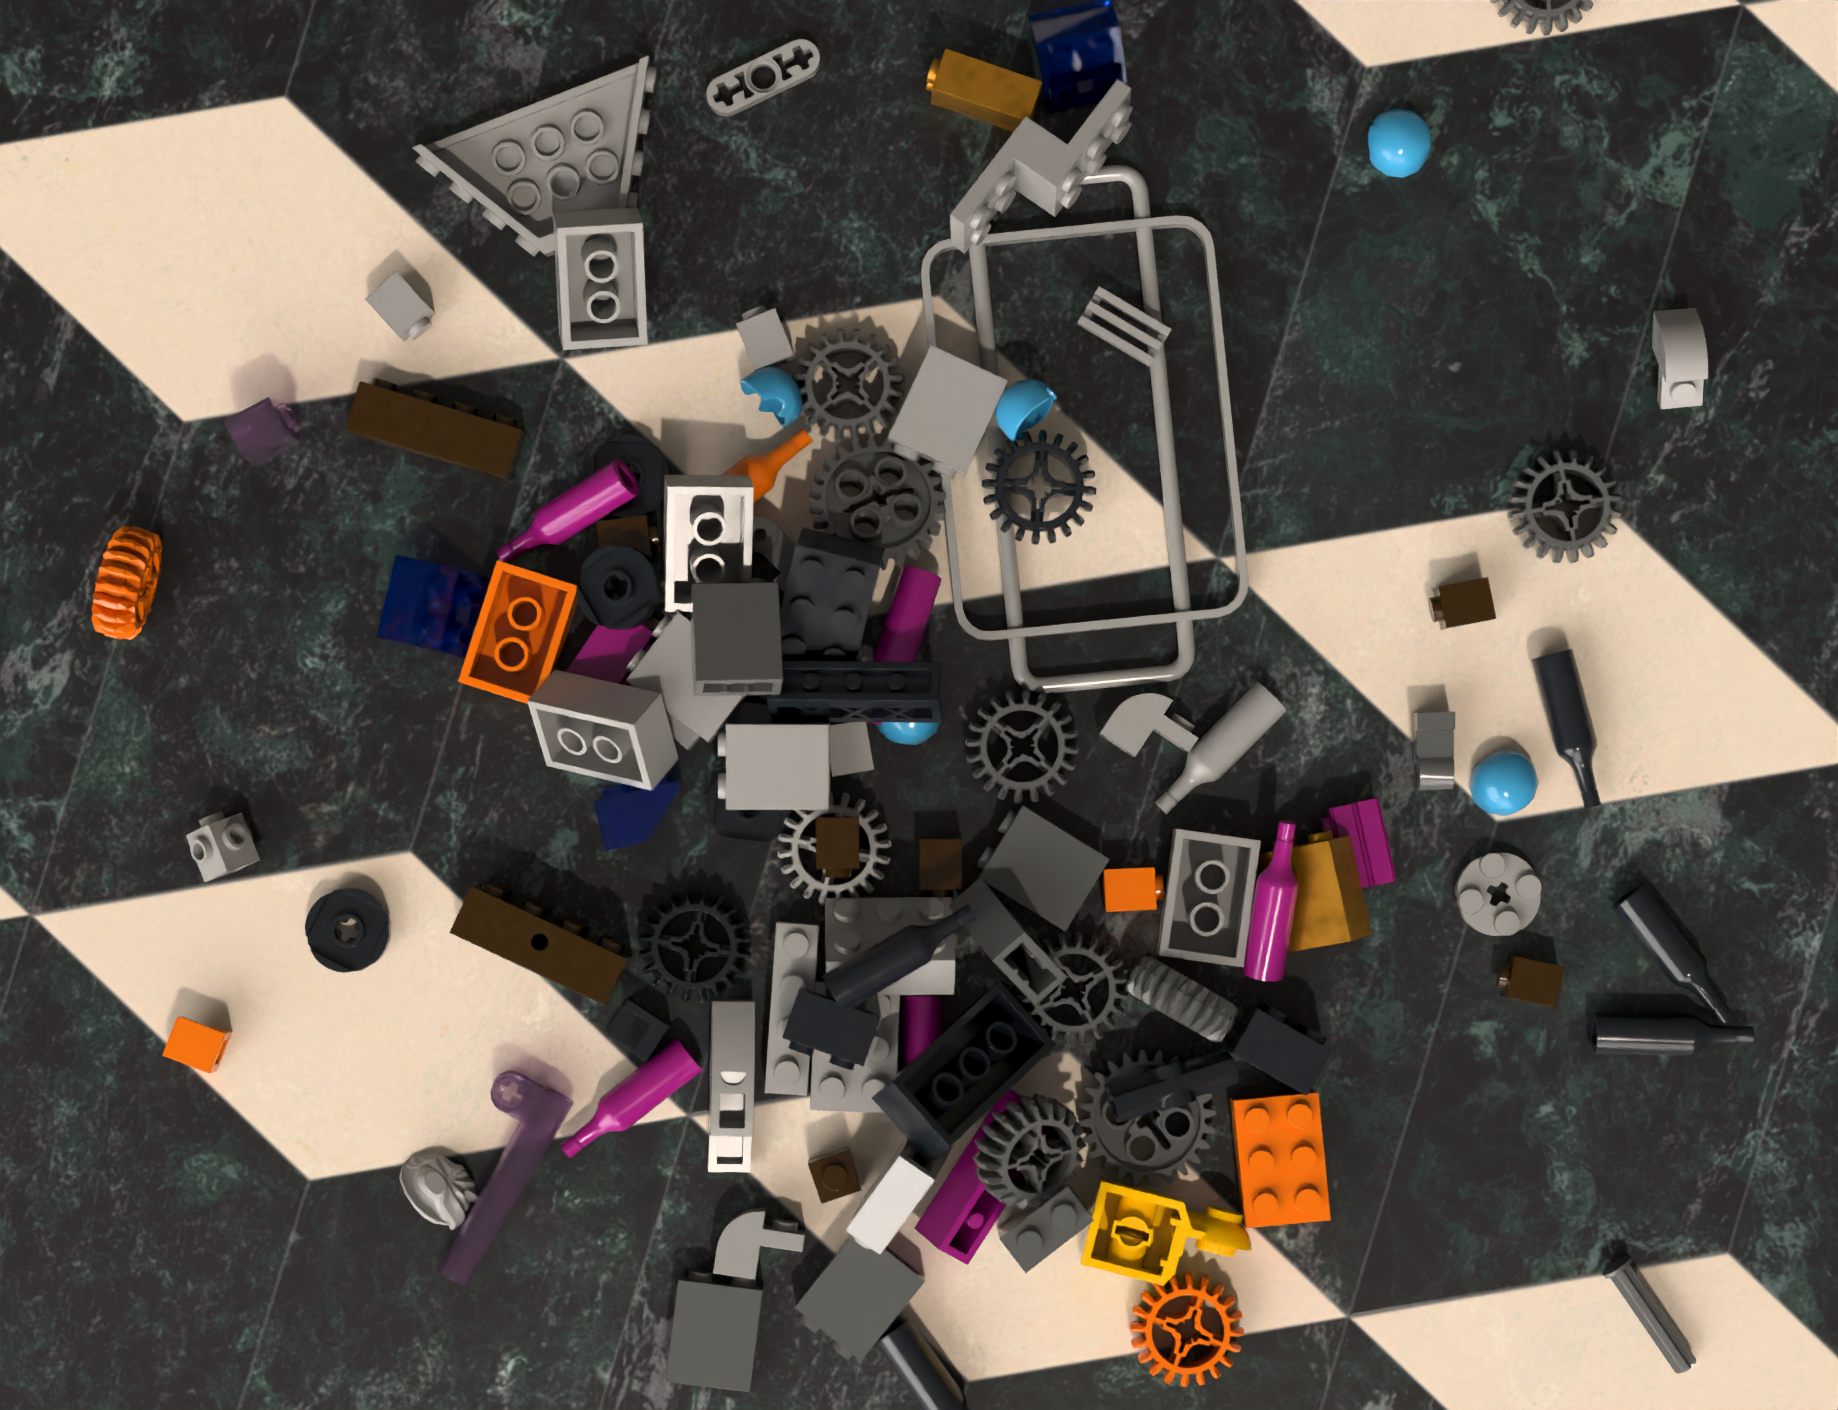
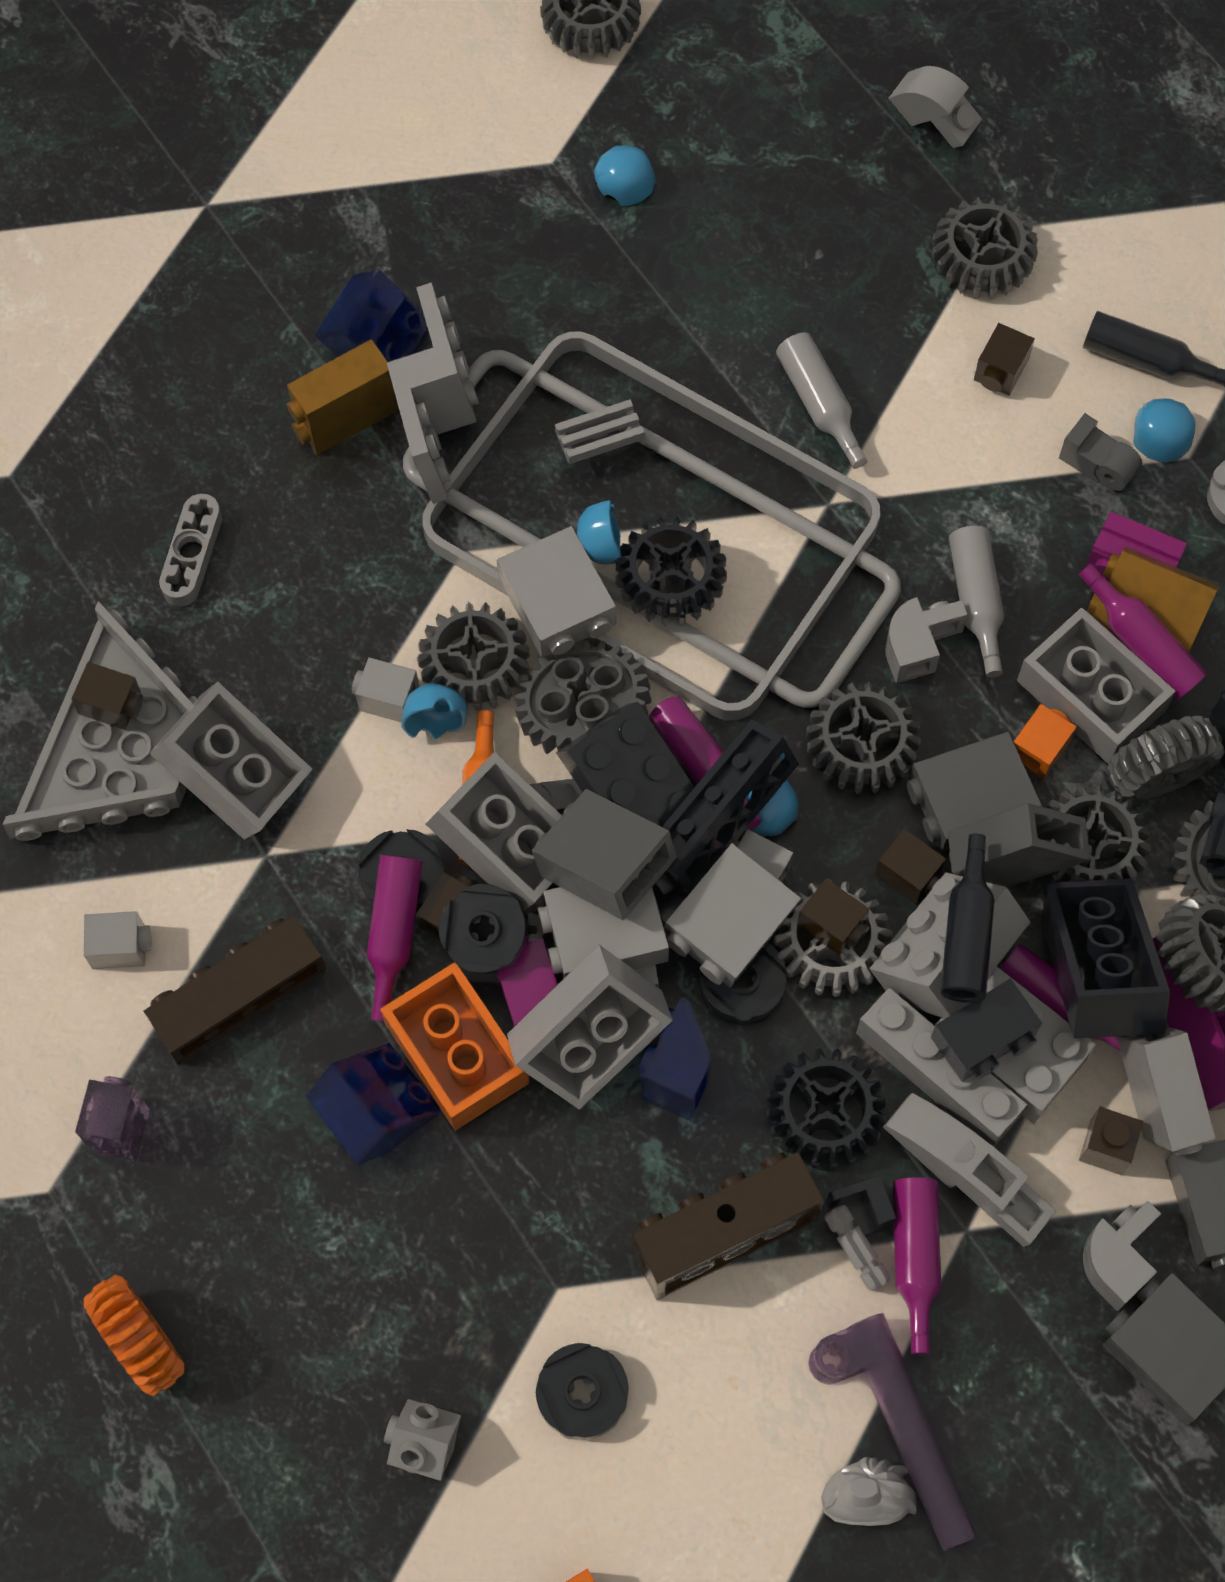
camera: 45 degrees left, 20 degrees down
none -> dark brown brick [71,662,143,730]
none -> light grey piece [776,332,867,469]
none -> light grey axle [825,1205,890,1291]

